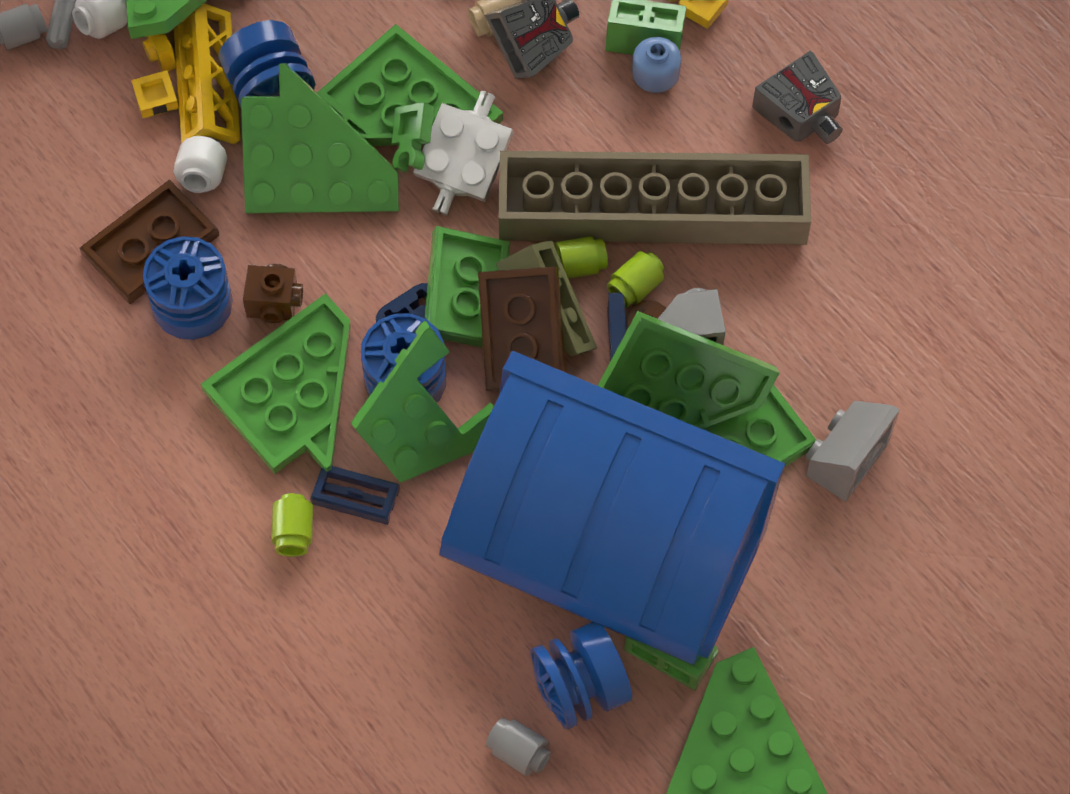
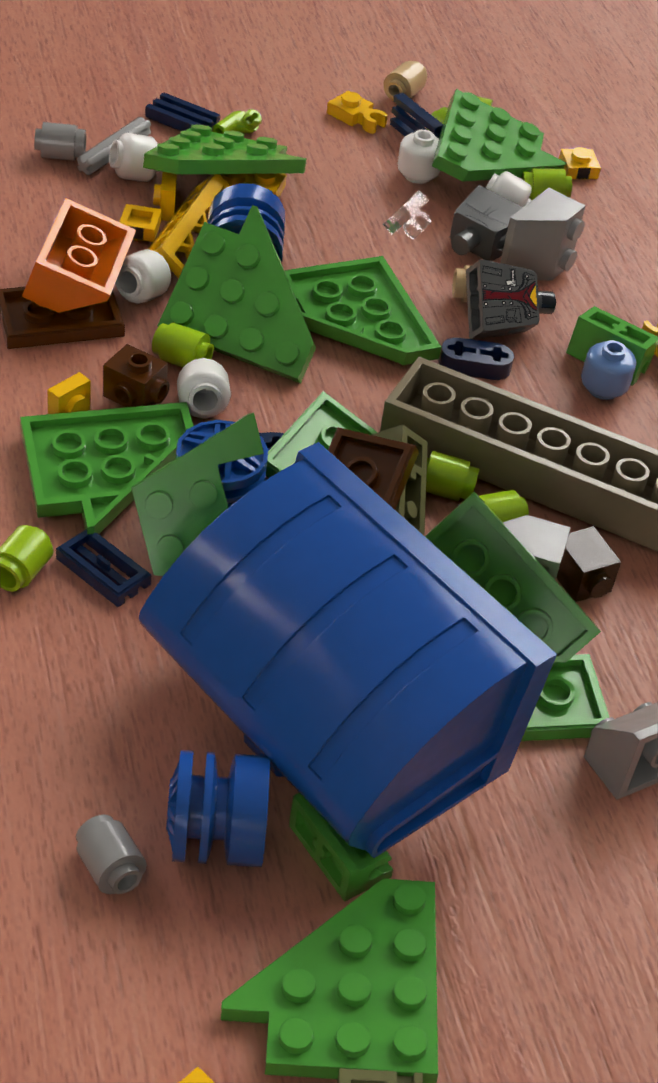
camera: 20 degrees right, 20 degrees down
blue wheel [143,236,233,340] -> none
bright green plate [392,102,434,172] -> none
white plate [413,91,514,216] -> none
none -> orange slope [22,198,136,313]
none -> yellow plate [47,372,91,414]
none -> lime brick [152,322,214,367]
none -> white head [177,358,231,419]
none -> dark blue beam [439,337,514,380]
none -> dark brown brick [556,526,621,602]

